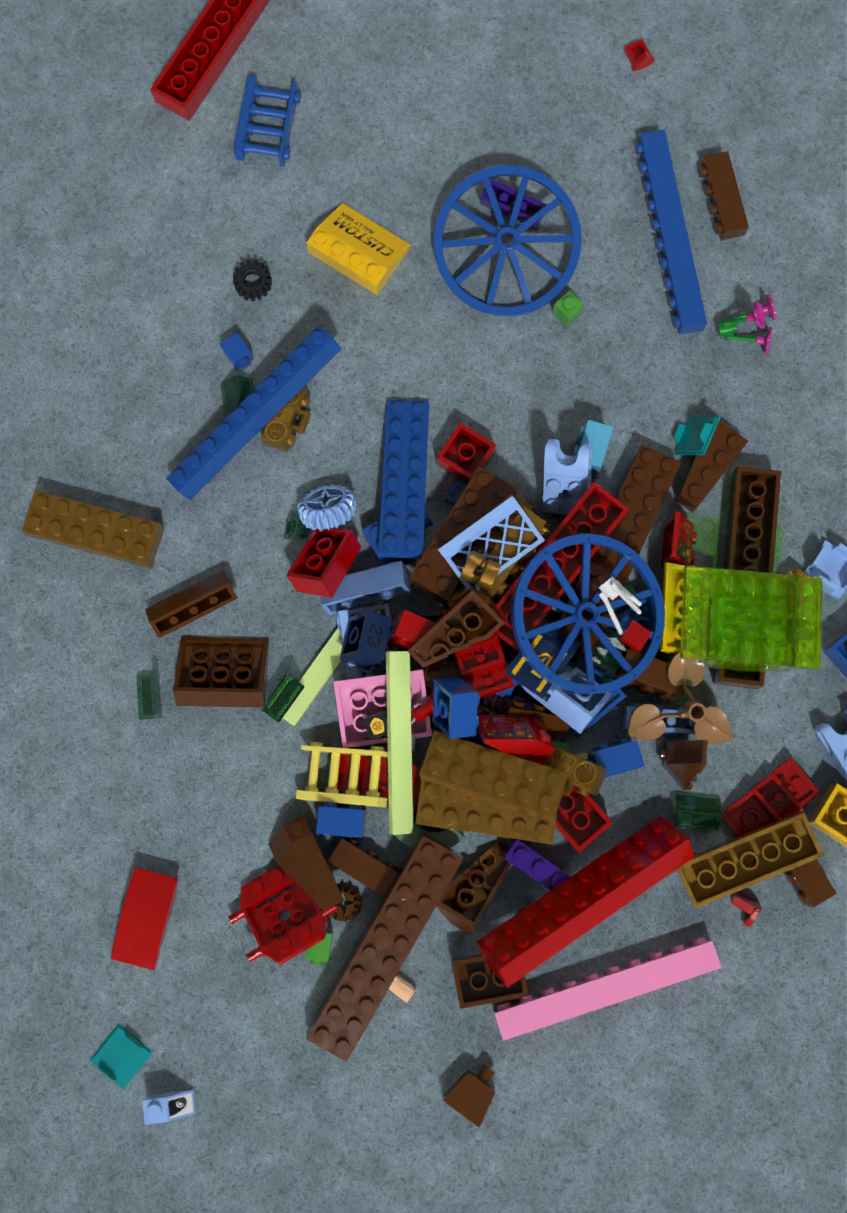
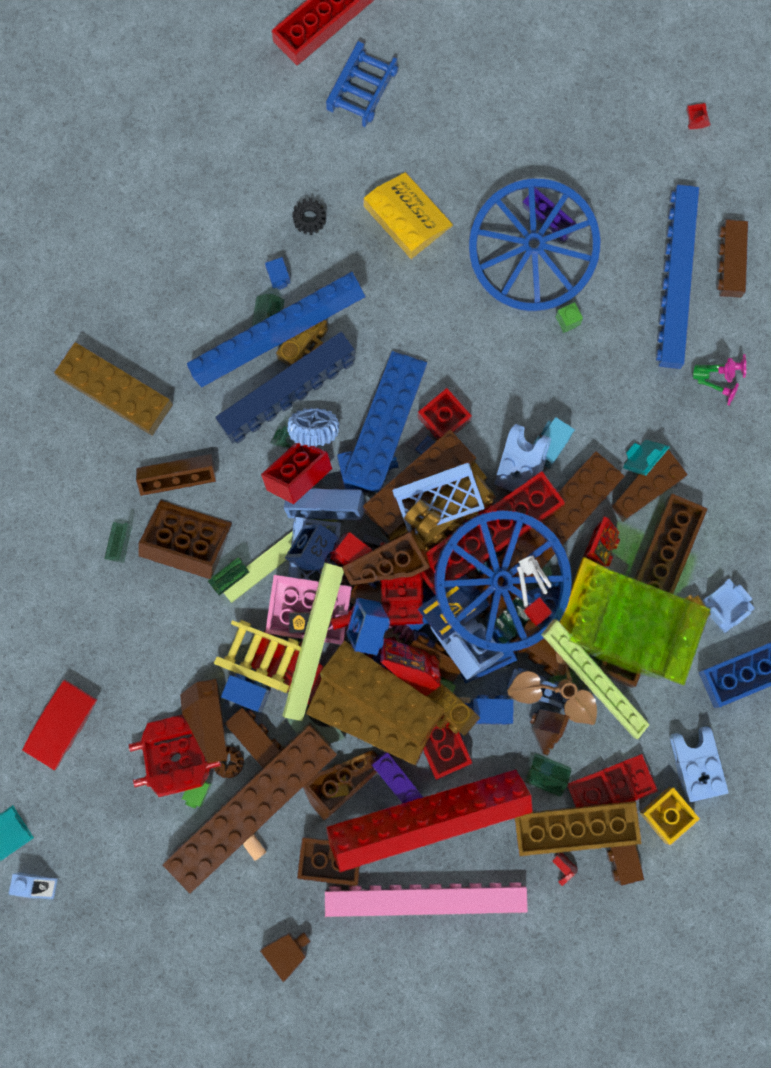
camera: 15 degrees right, 0 degrees up
none -> dark blue brick [215,331,355,444]
none -> yellowish green tile [541,619,650,739]

